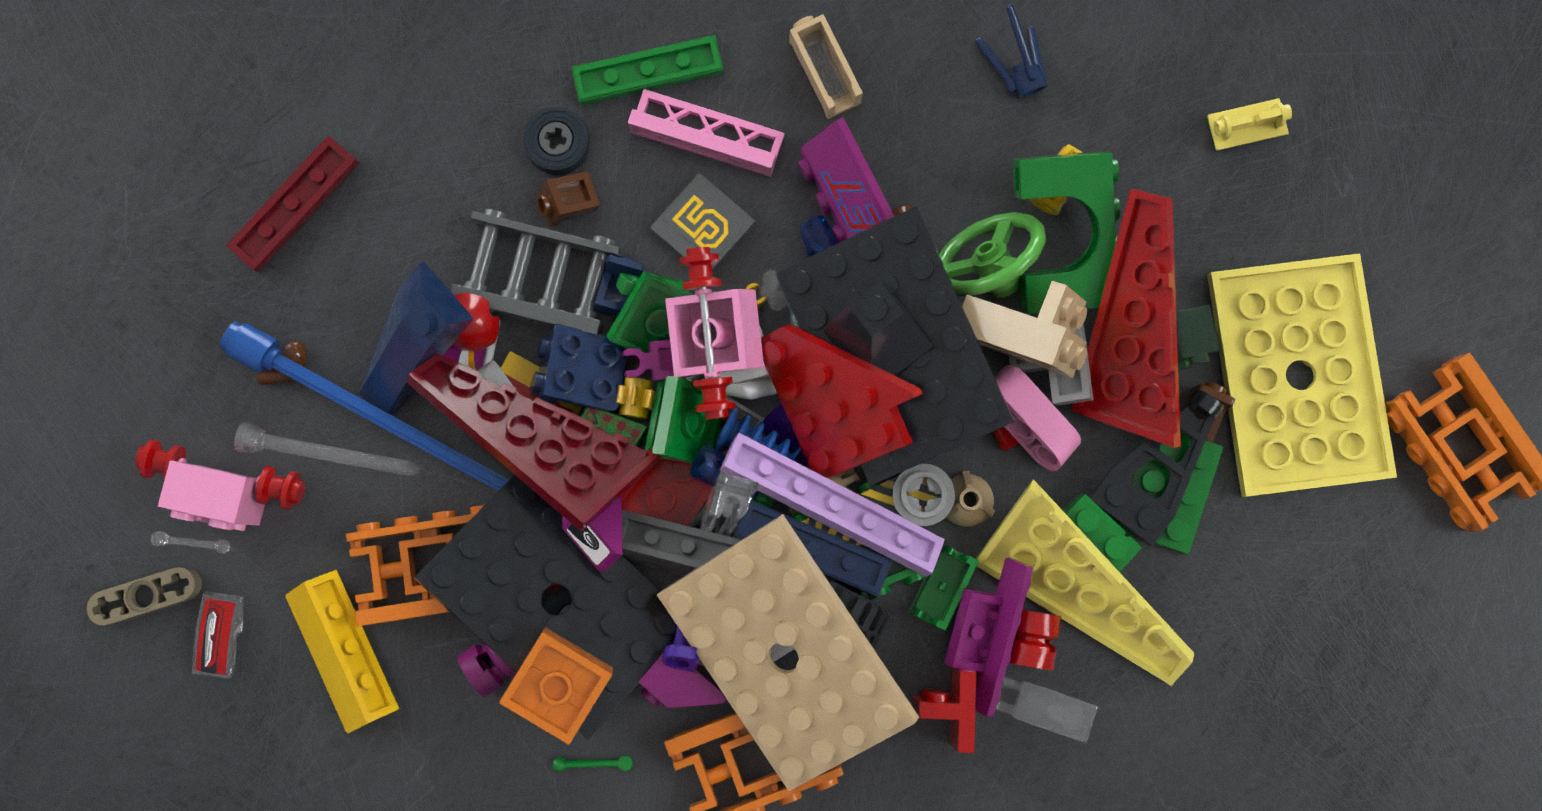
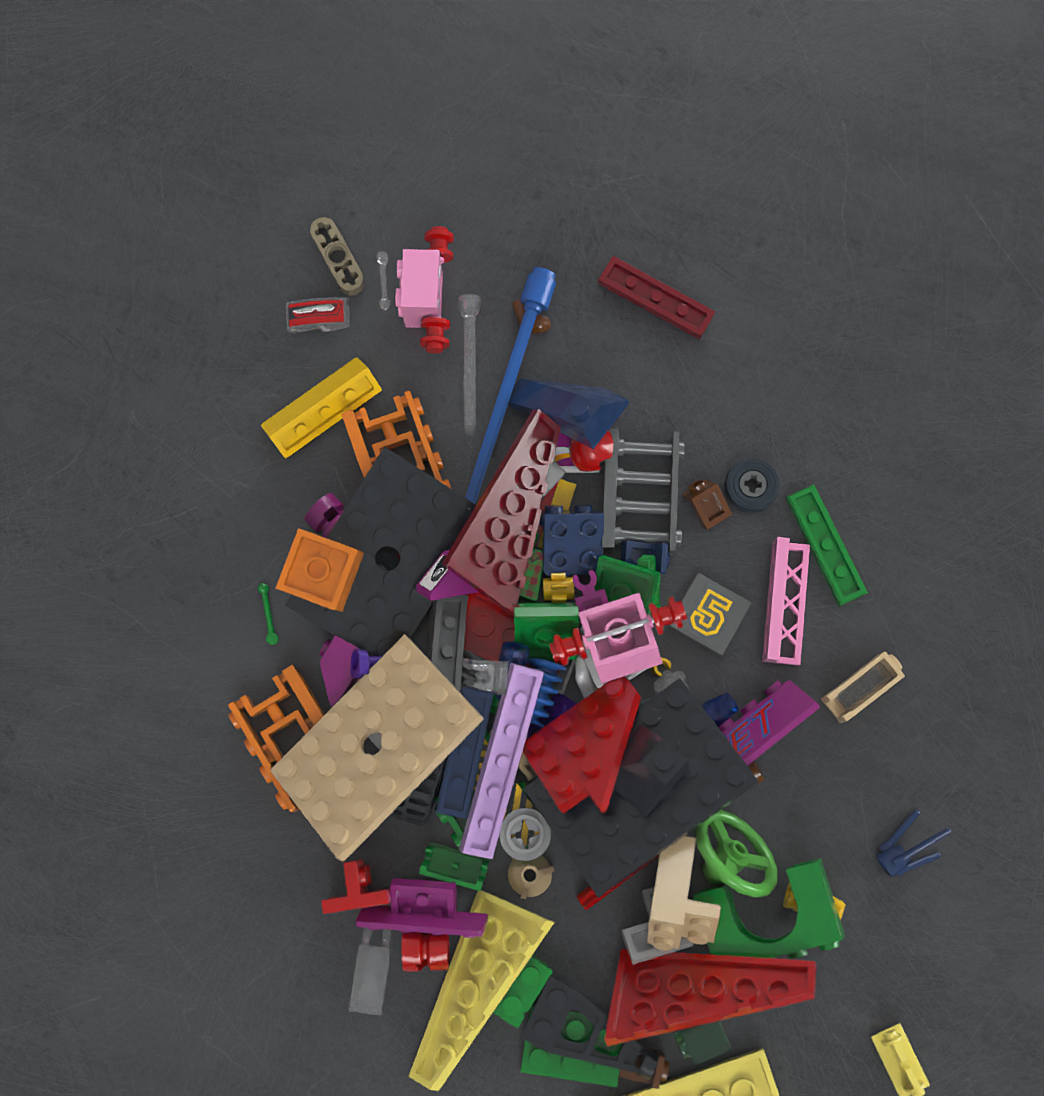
camera: 80 degrees right, 5 degrees down
bright pink beam [995,365,1081,471] -> none

